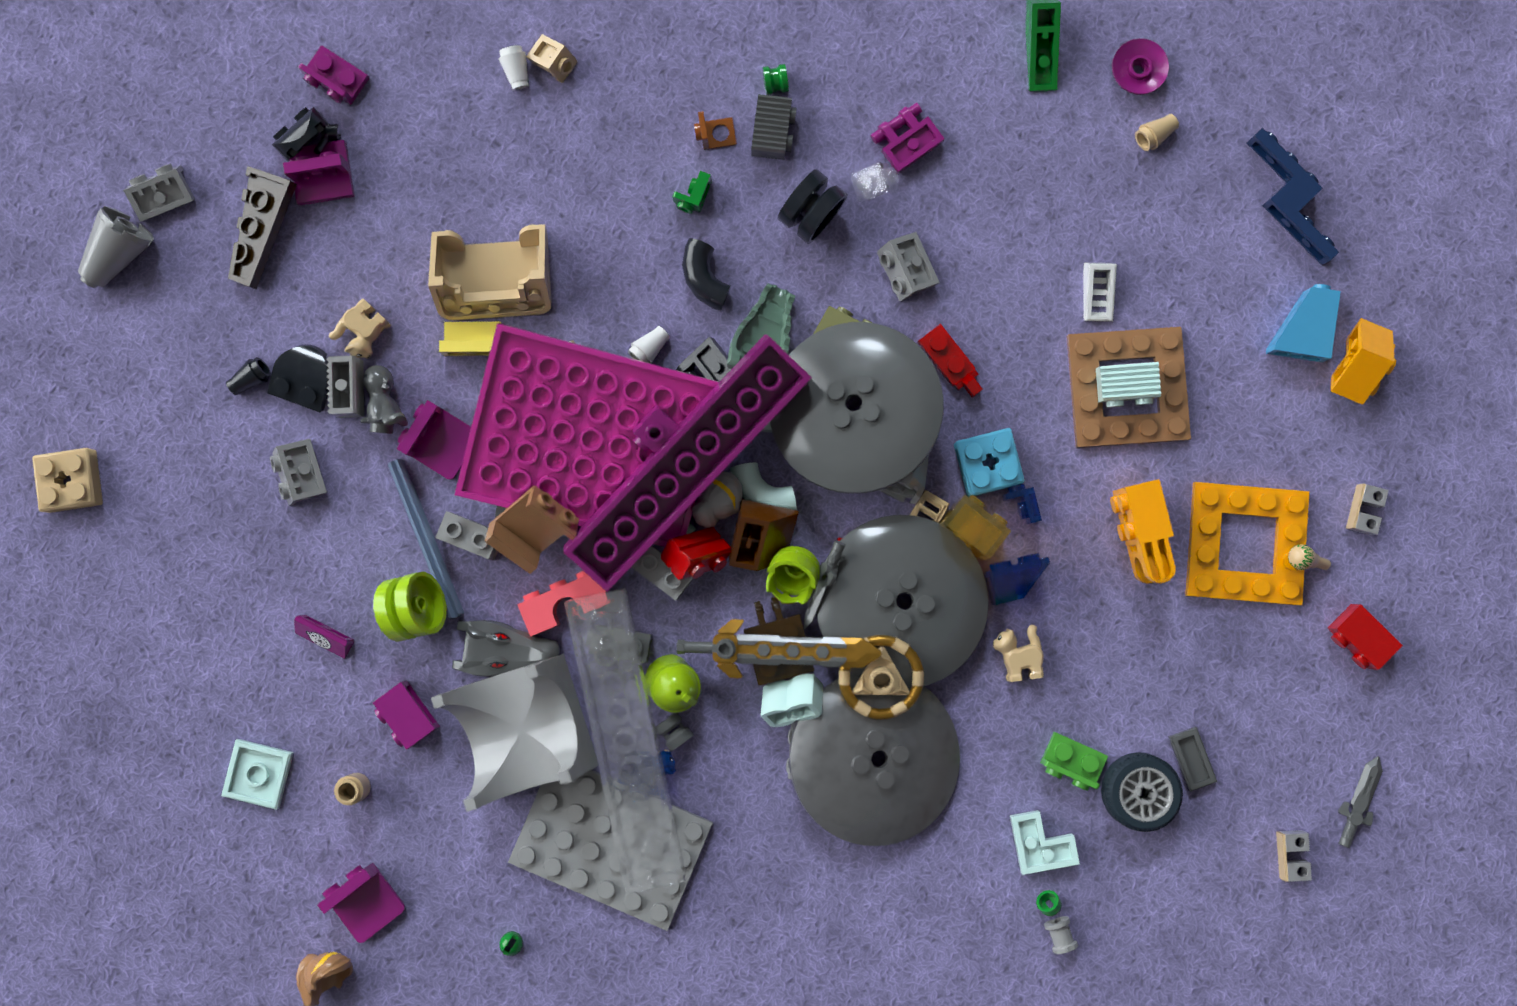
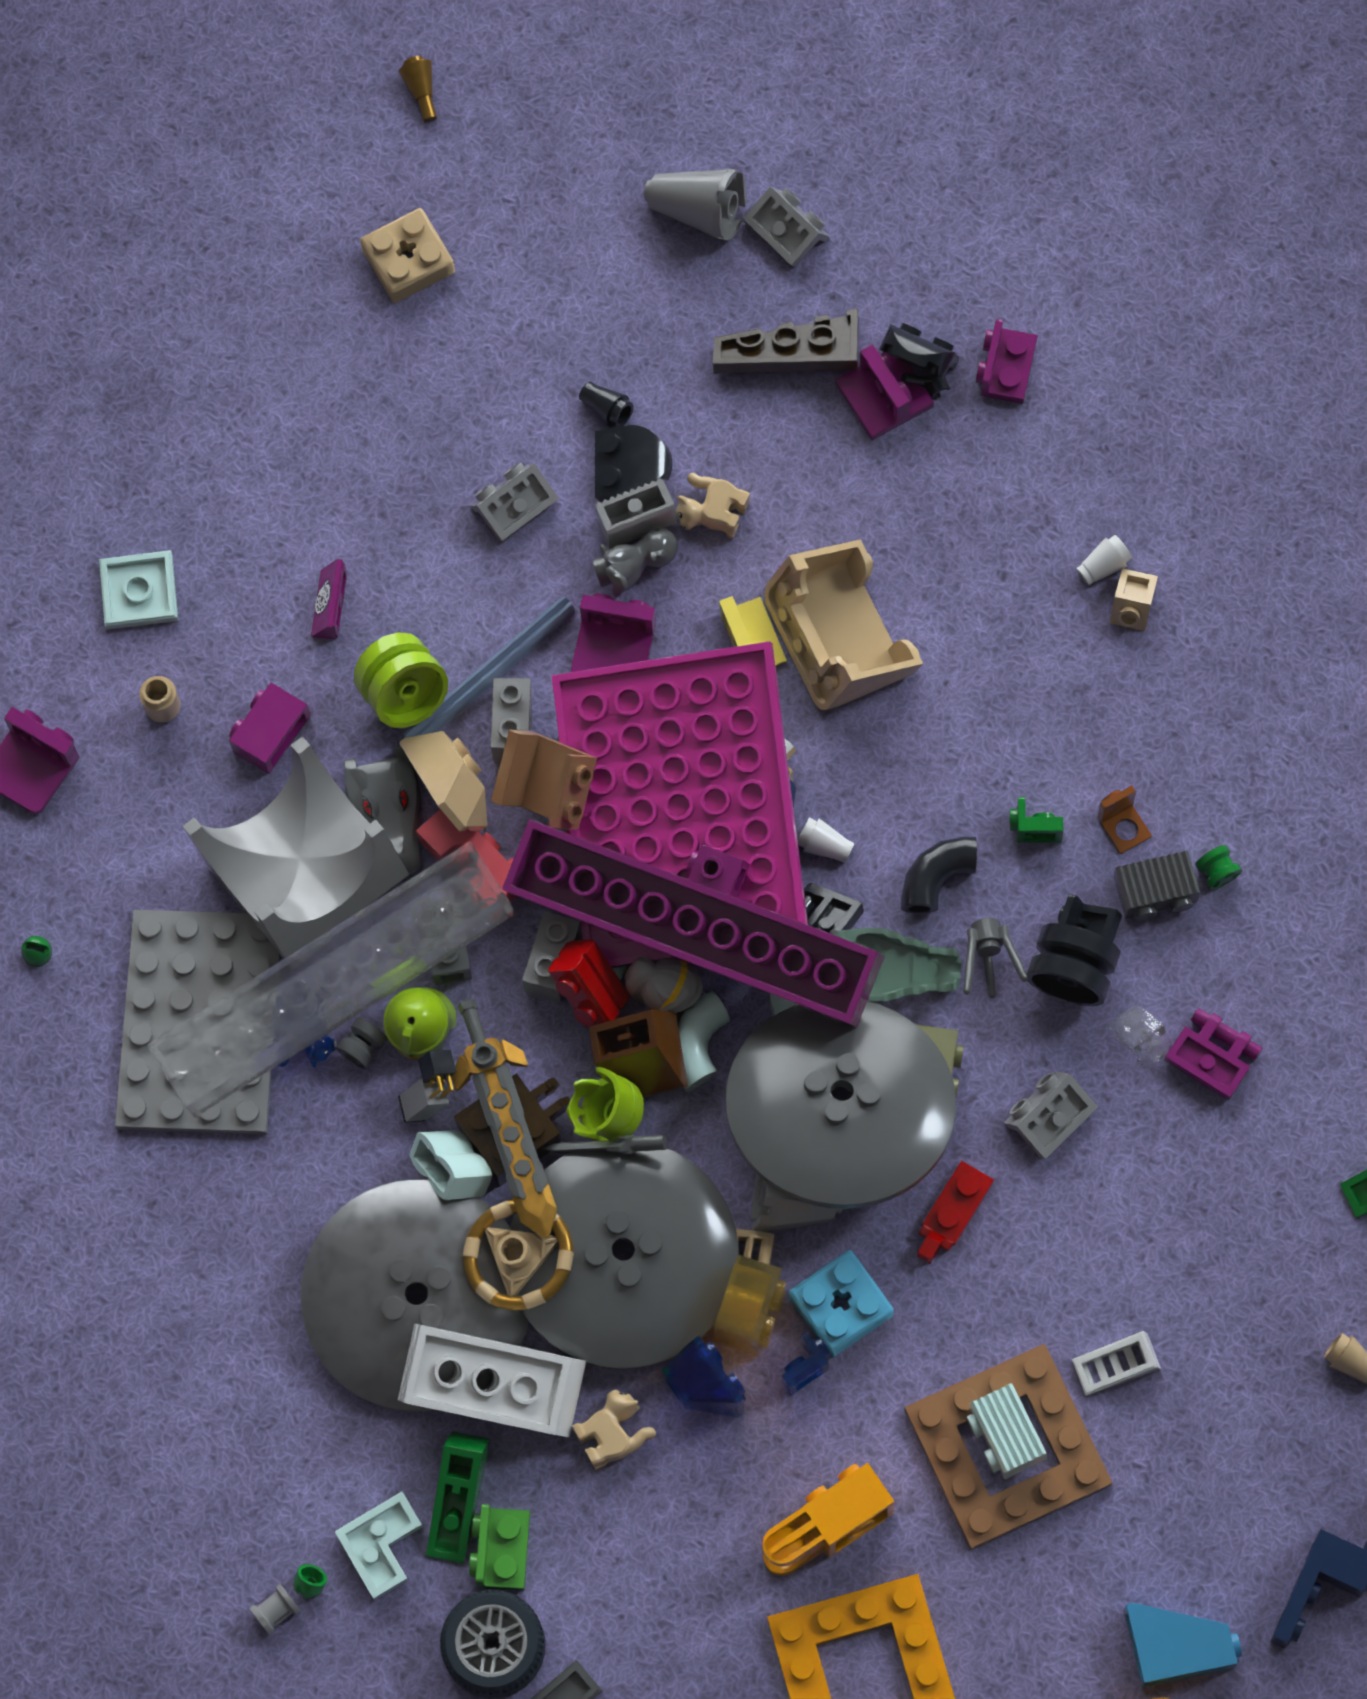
camera: 70 degrees right, 15 degrees down
none -> piece [398,1049,456,1123]
none -> white hinge [398,1323,586,1437]
none -> tan wedge [399,731,488,831]
none -> green slope [426,1431,490,1563]
none -> dark grey plant [963,918,1028,998]
none -> black bracket [1058,894,1123,943]

